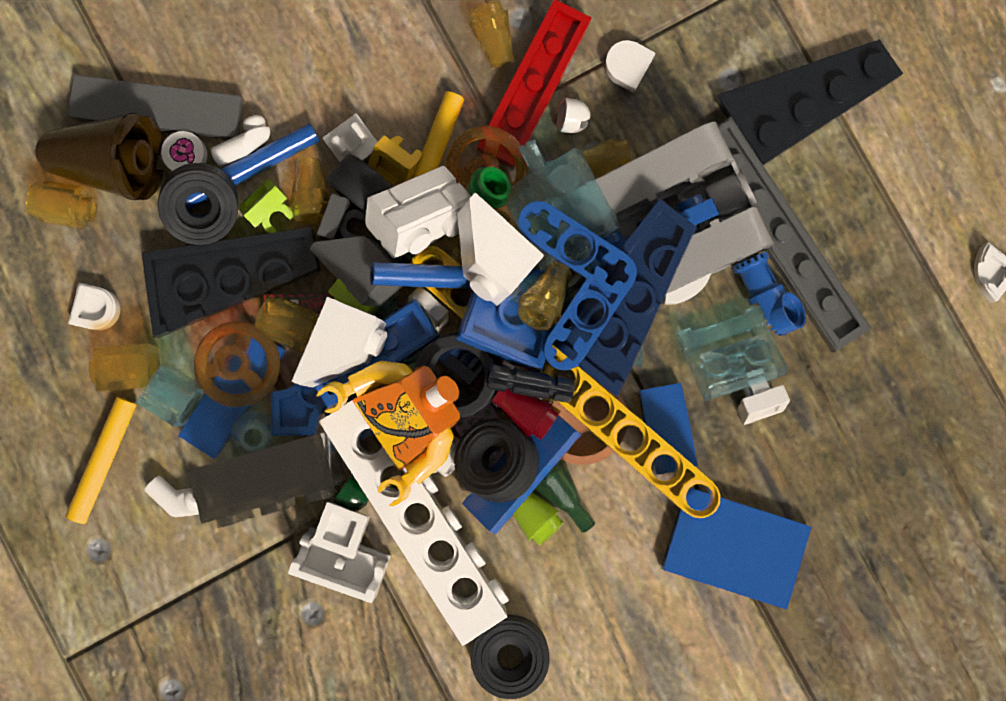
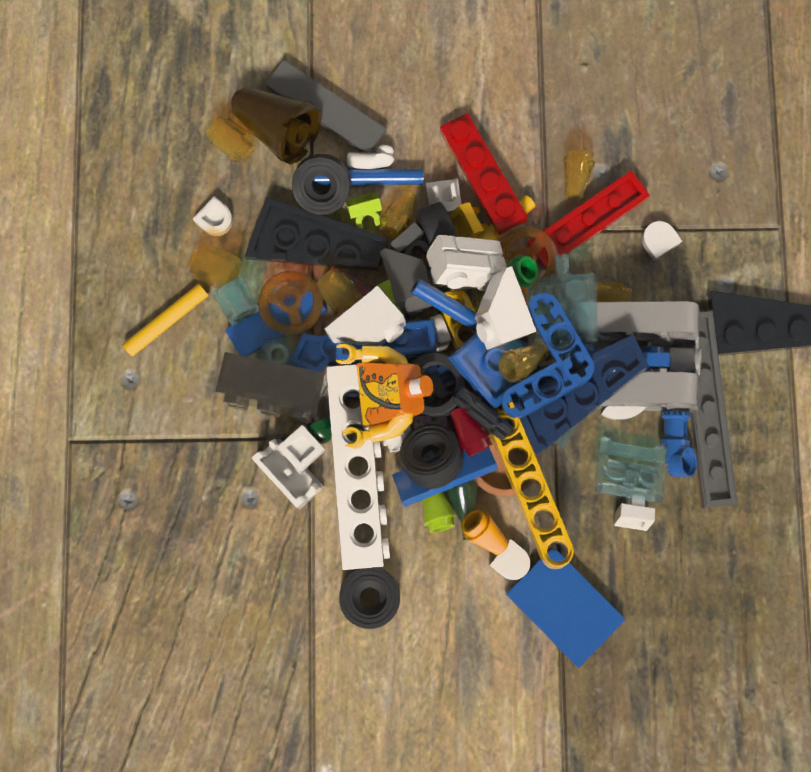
camera: 30 degrees right, 5 degrees down
white arm [144,475,209,517] -> none
white tile [161,131,207,171] -> none
white hinge [557,97,590,133] -> none
blue tile [638,383,698,475] -> none
none -> red plate [440,113,528,235]
none -> light orange cone [461,510,509,555]
none -> white tile [489,539,530,580]

